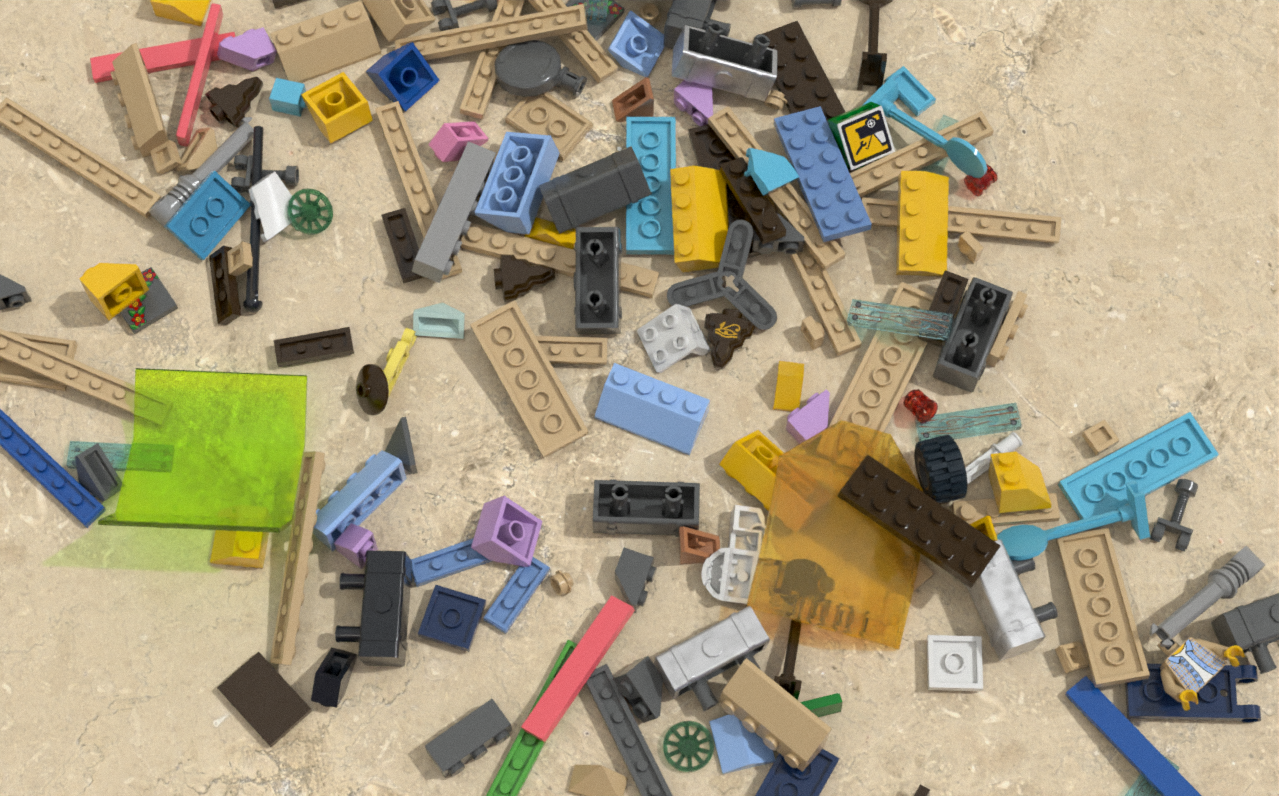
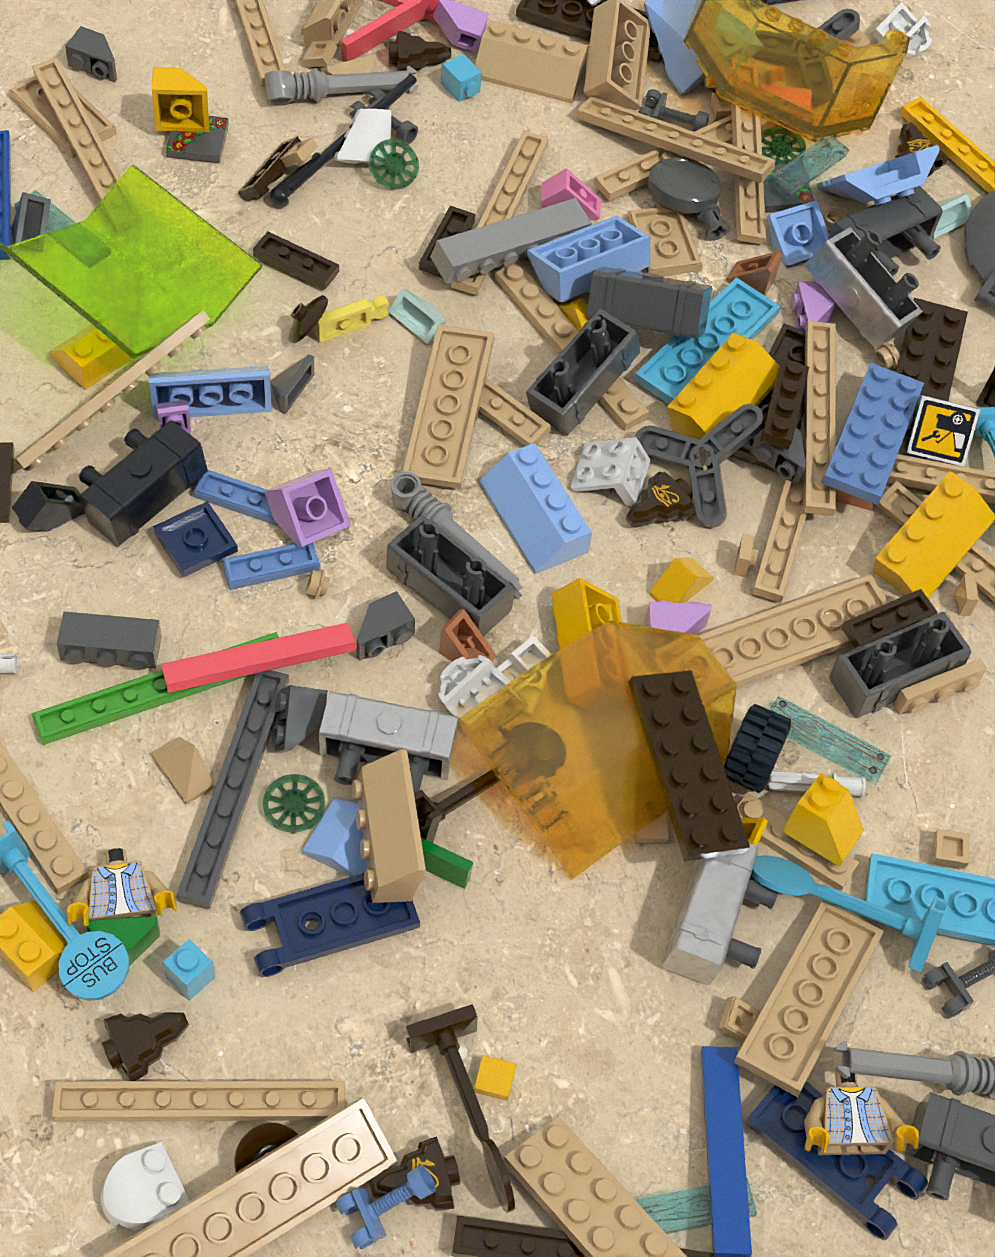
camera: 35 degrees right, 10 degrees down
dark azure plate [164,171,250,260] -> none
yellow slope [301,72,373,144] -> none
blue slope [366,42,440,112] -> none
dark brown rock [494,254,555,302] -> none
medium azure slope [744,148,799,196] -> none
clear light blue tile [847,299,953,341] -> none
clear red bush [903,389,938,423] -> none
white plate [927,635,983,691] -> none
none -> light grey piece [391,471,522,599]

